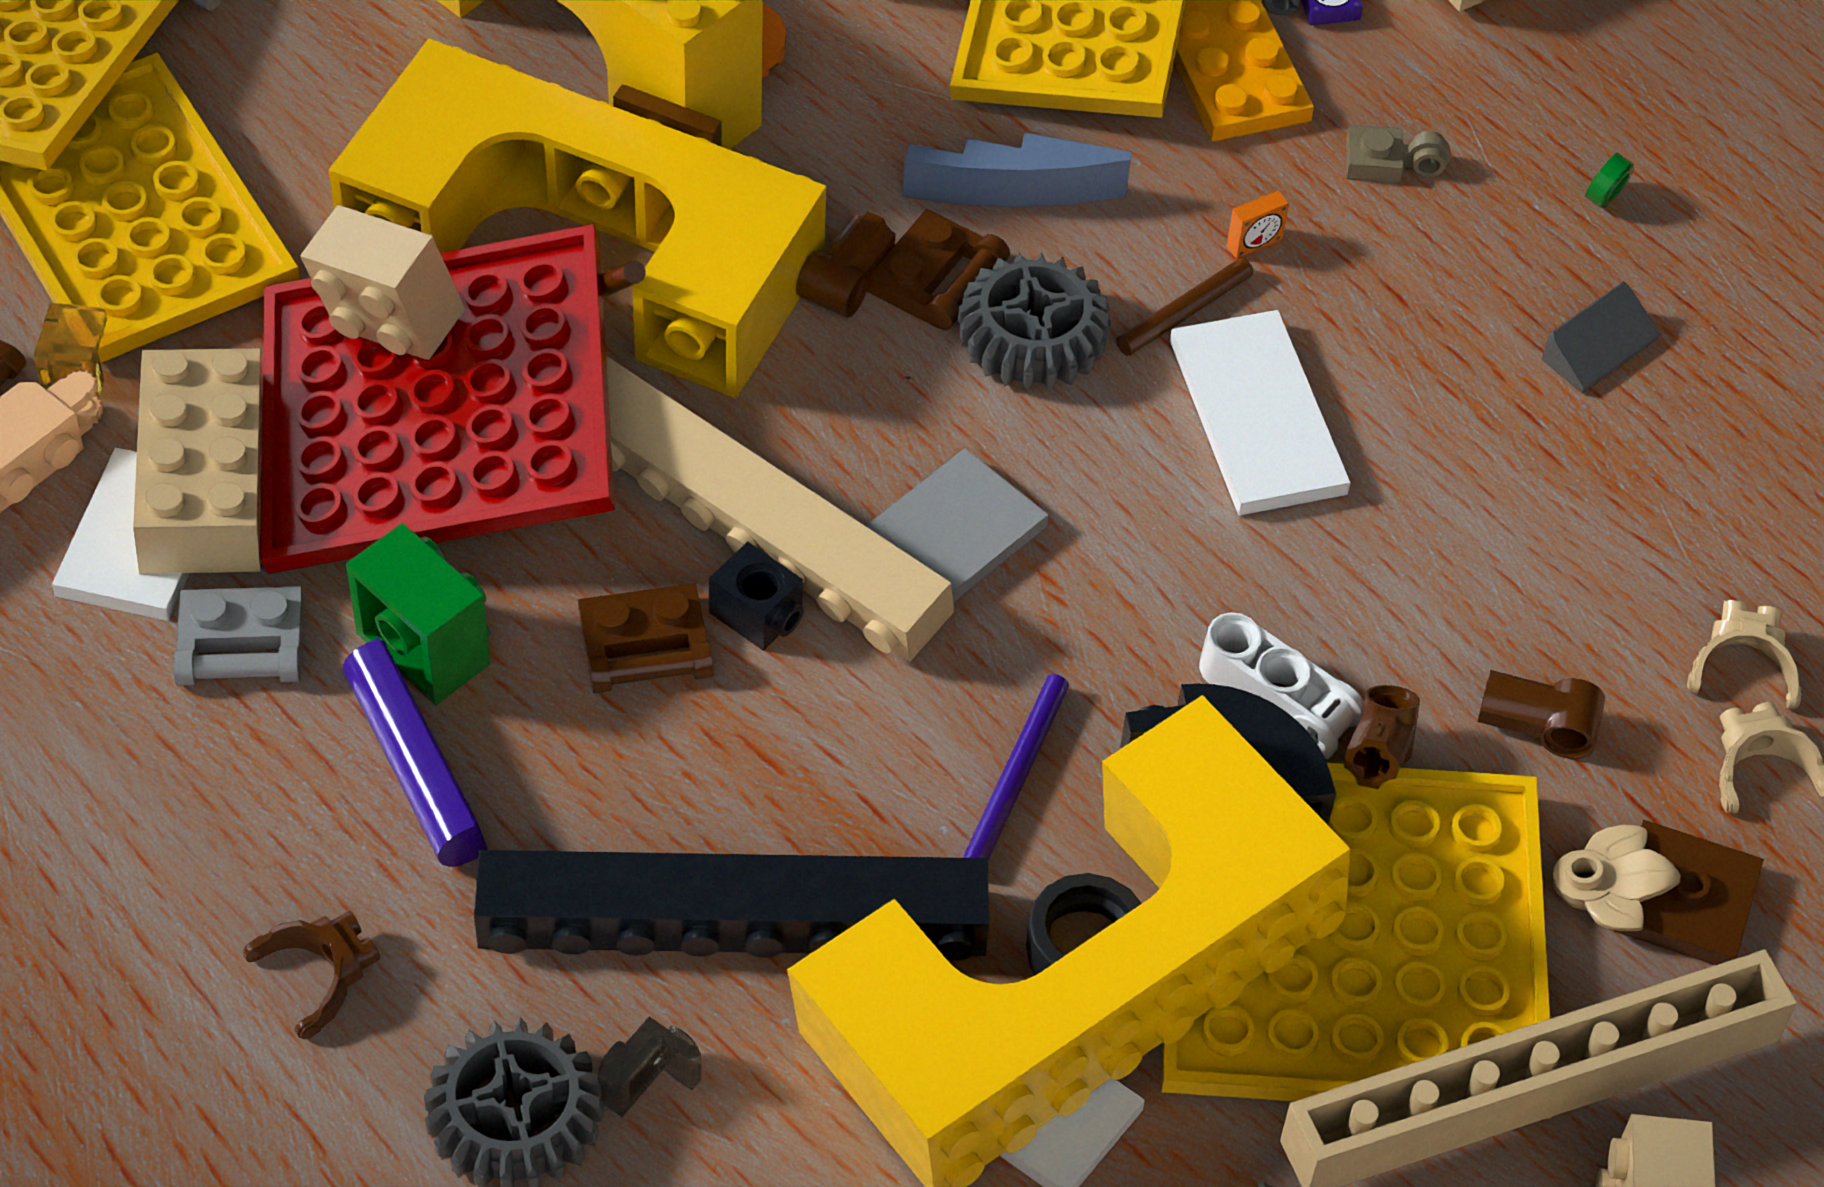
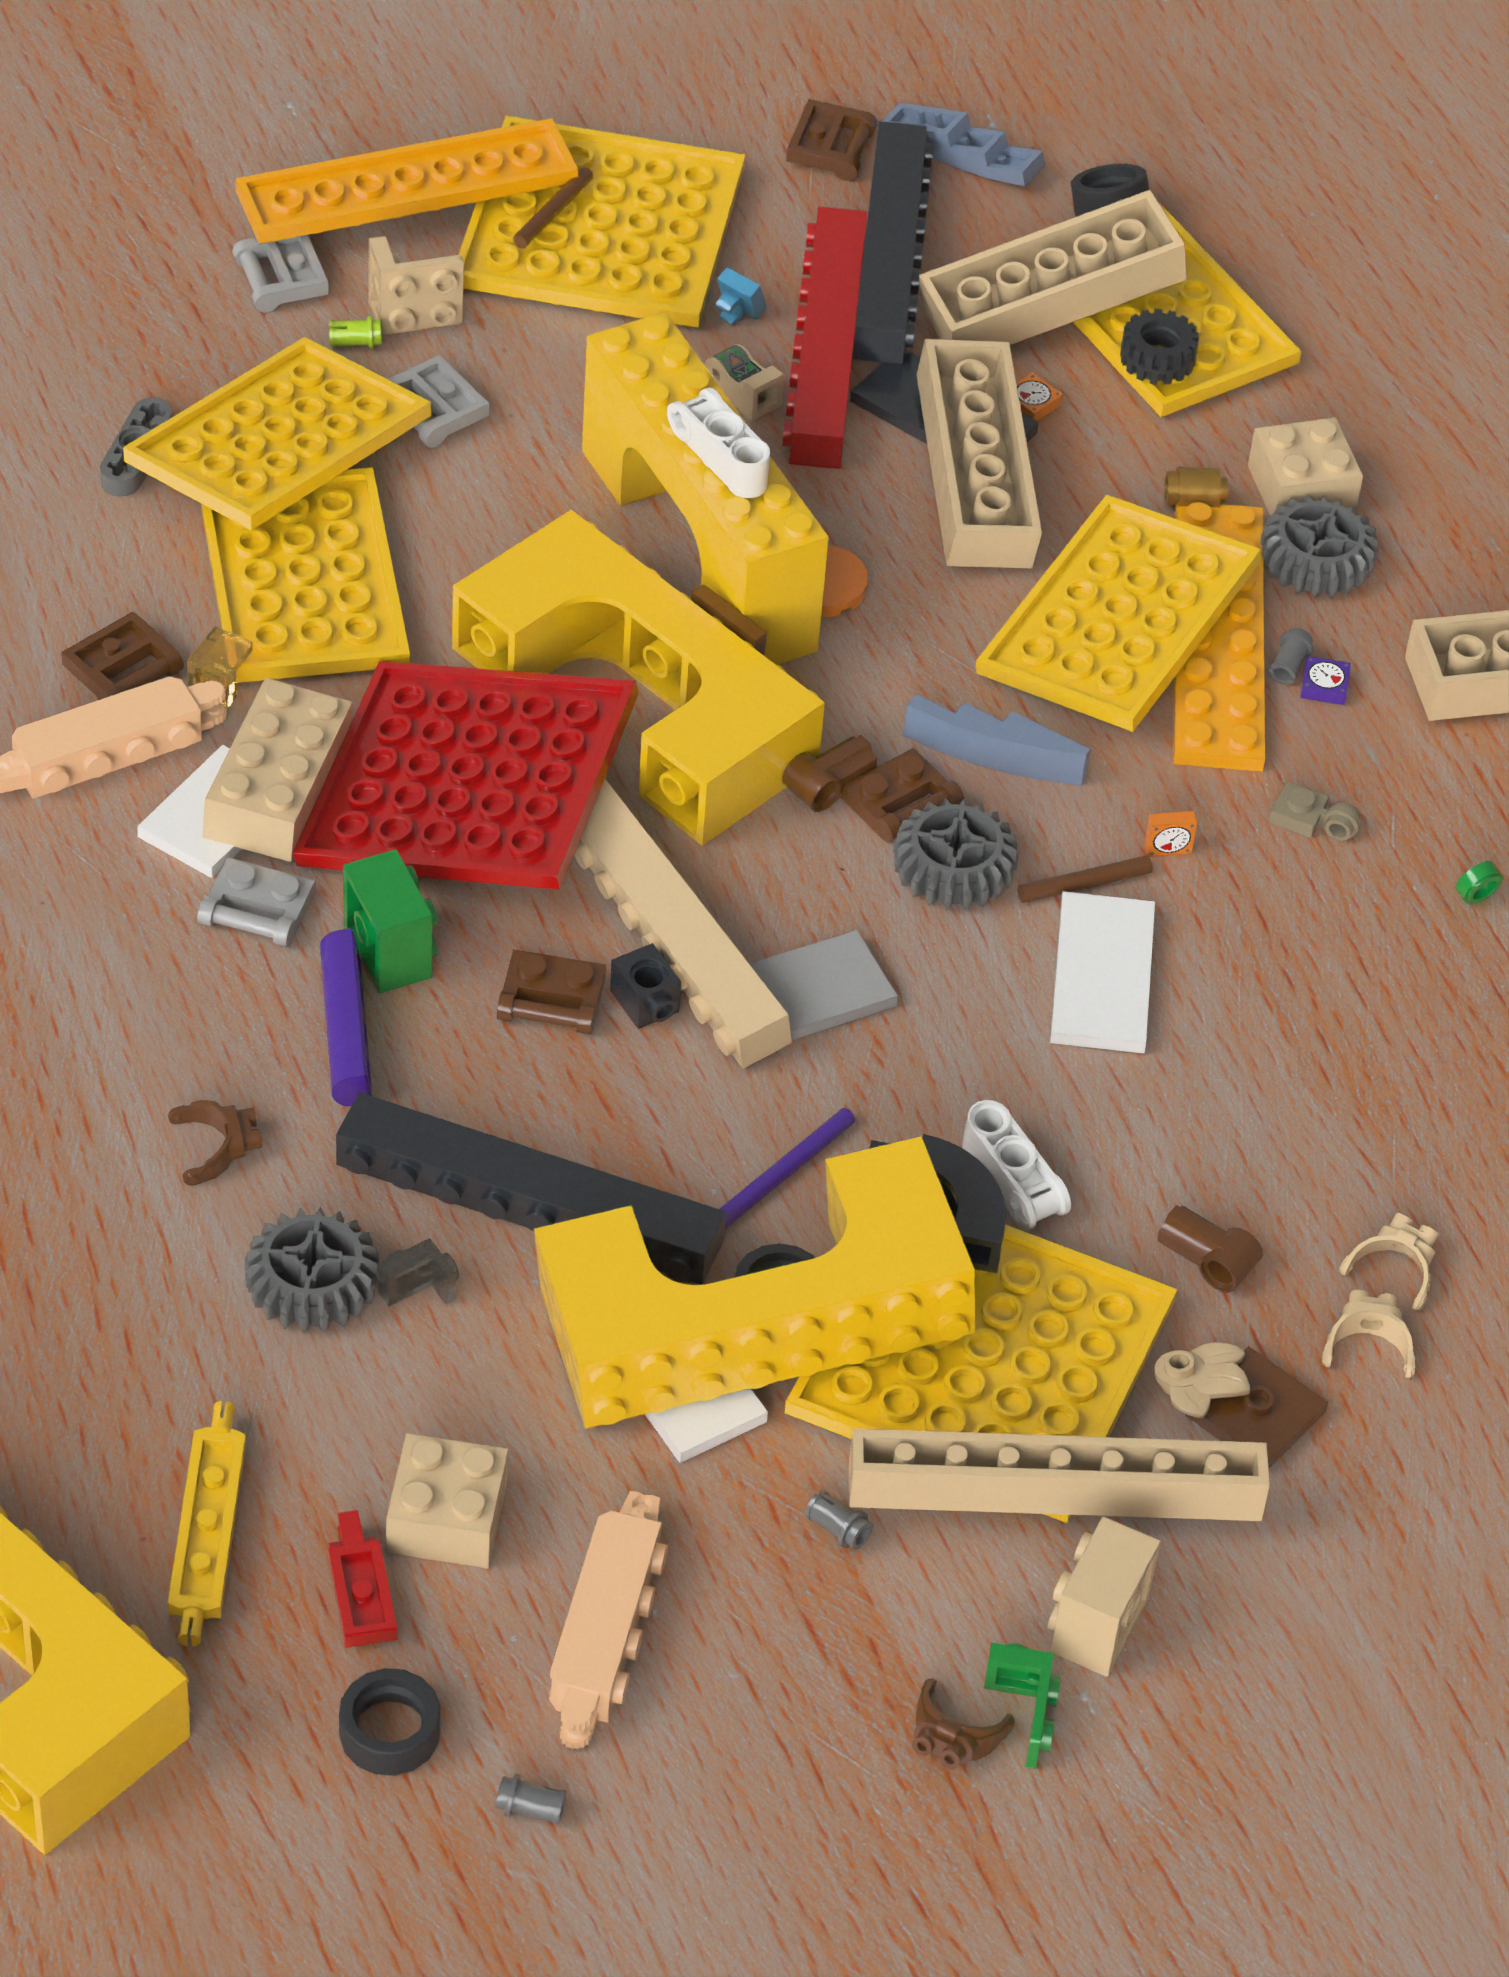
camera: 20 degrees right, 5 degrees down
tan brick [300,205,465,360] -> none
reddish brown bar [600,260,646,298] -> none
reddish brown piece [1344,685,1420,789] -> none
dark grey slope [1542,282,1660,394] -> none

